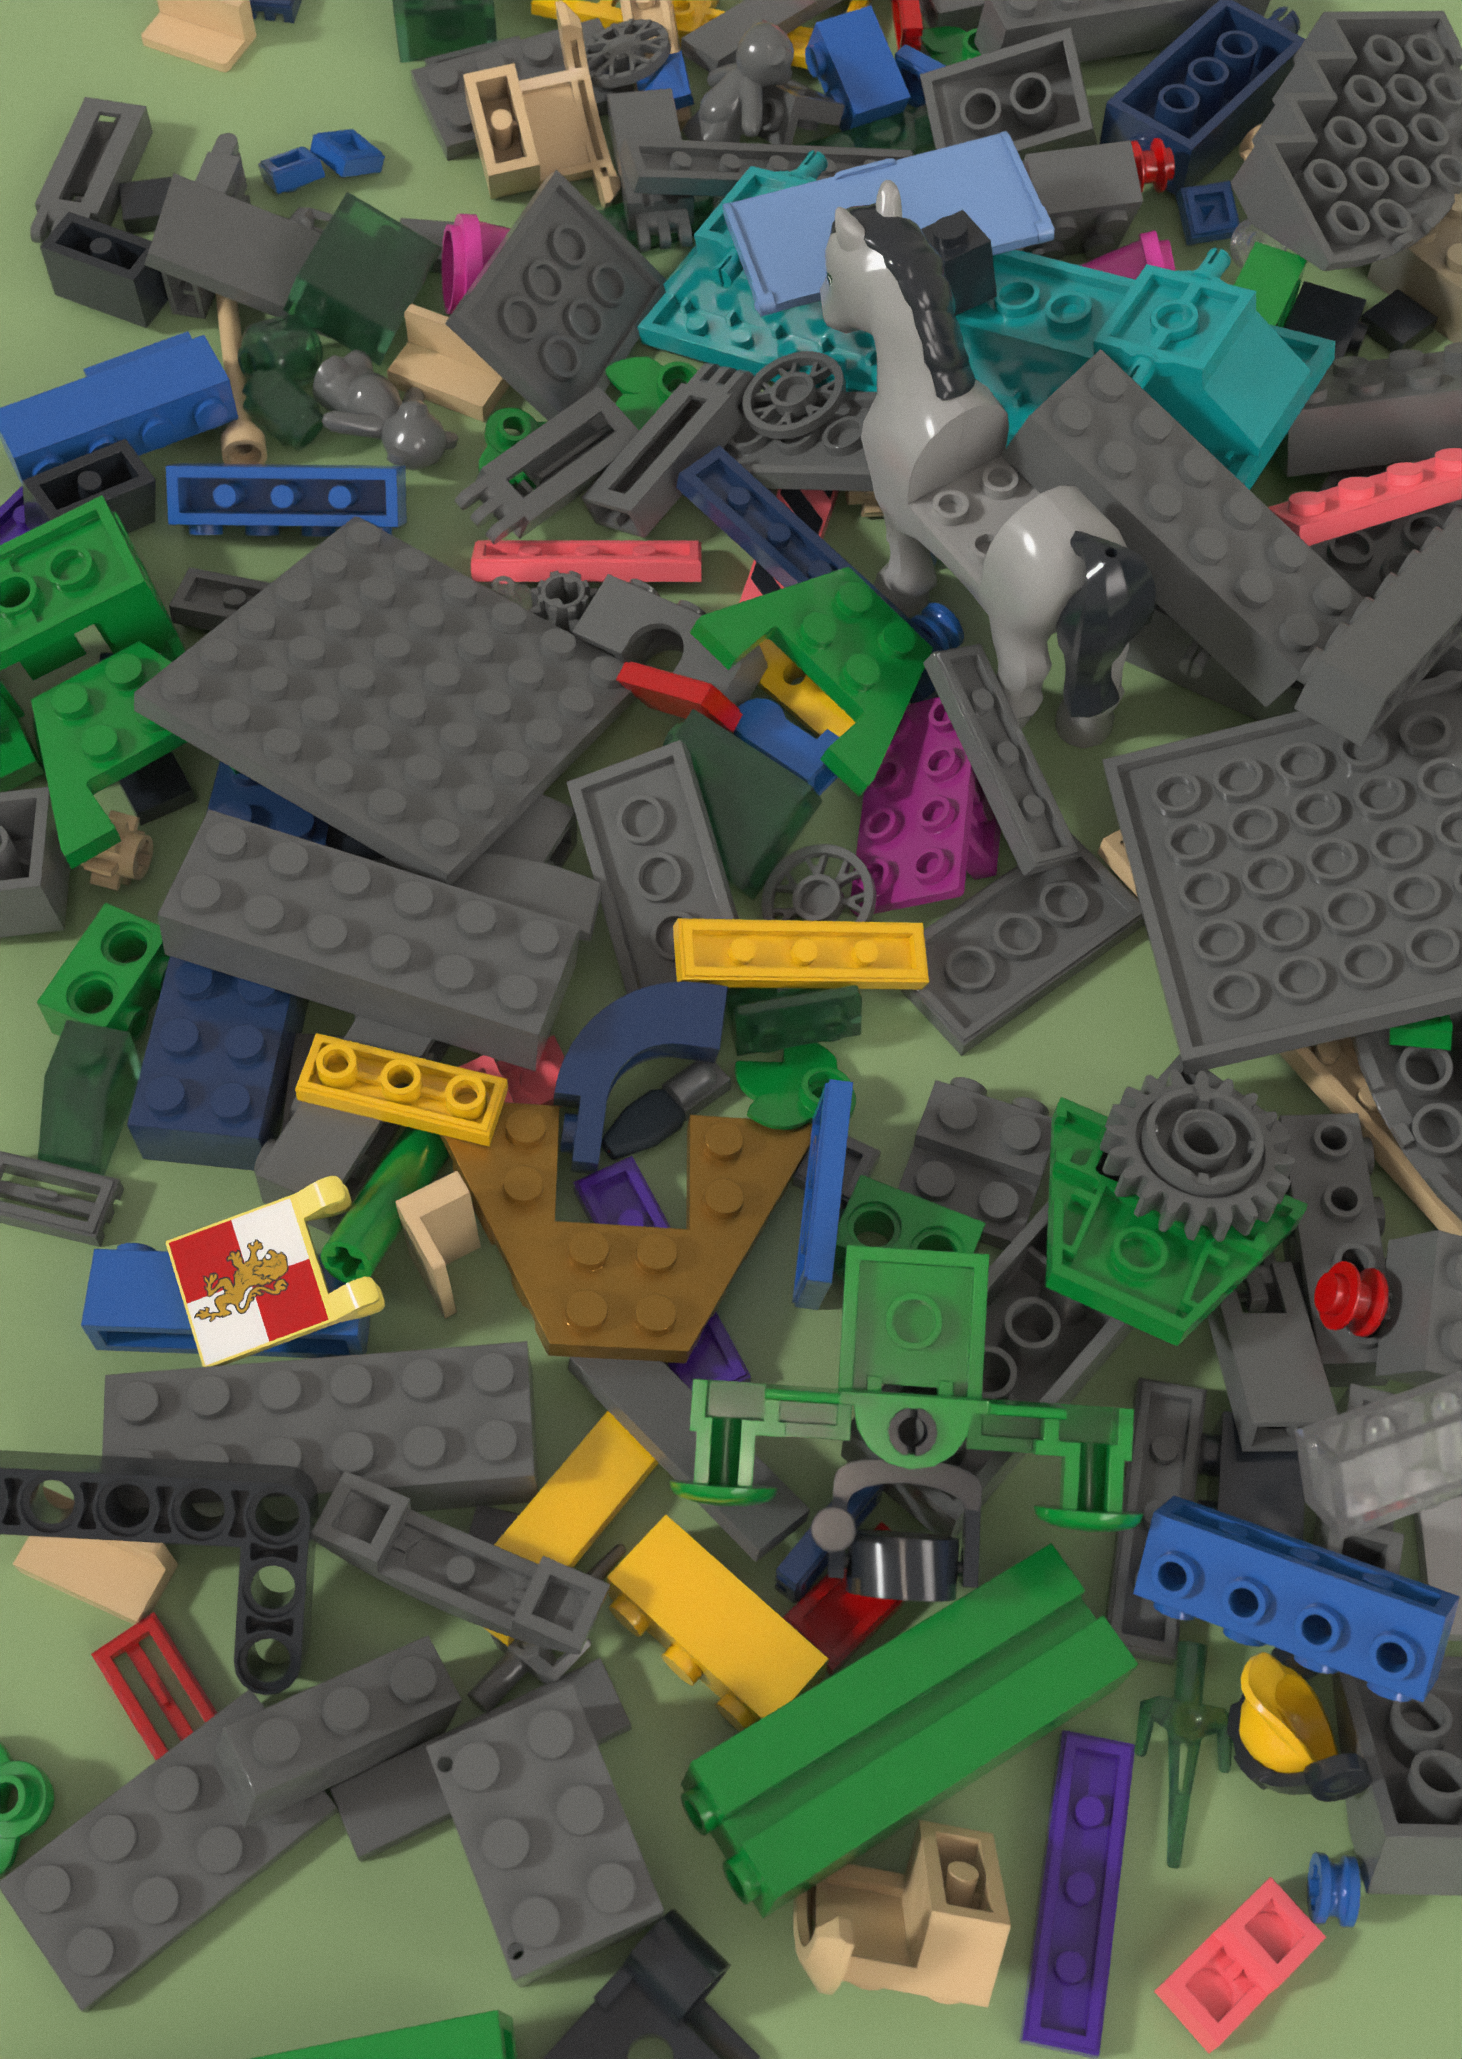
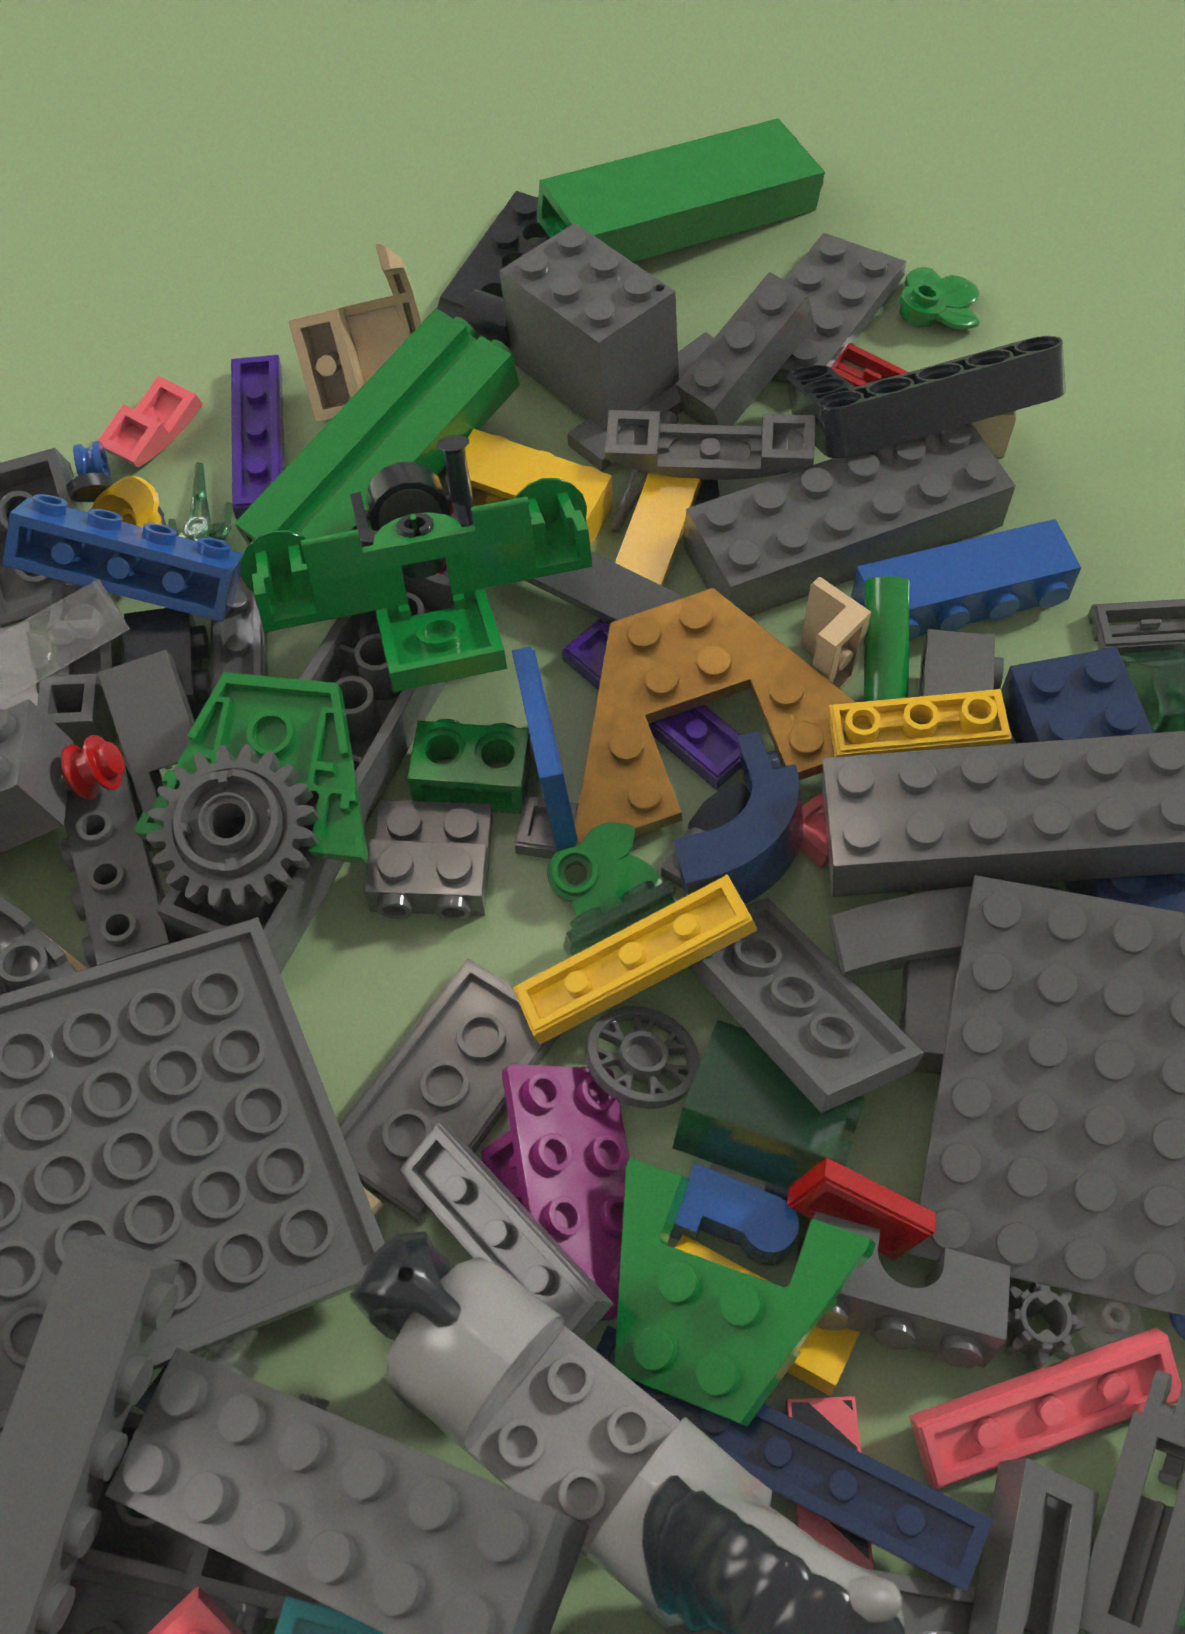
camera: 165 degrees right, 0 degrees up
flag [165,1176,385,1367] -> none

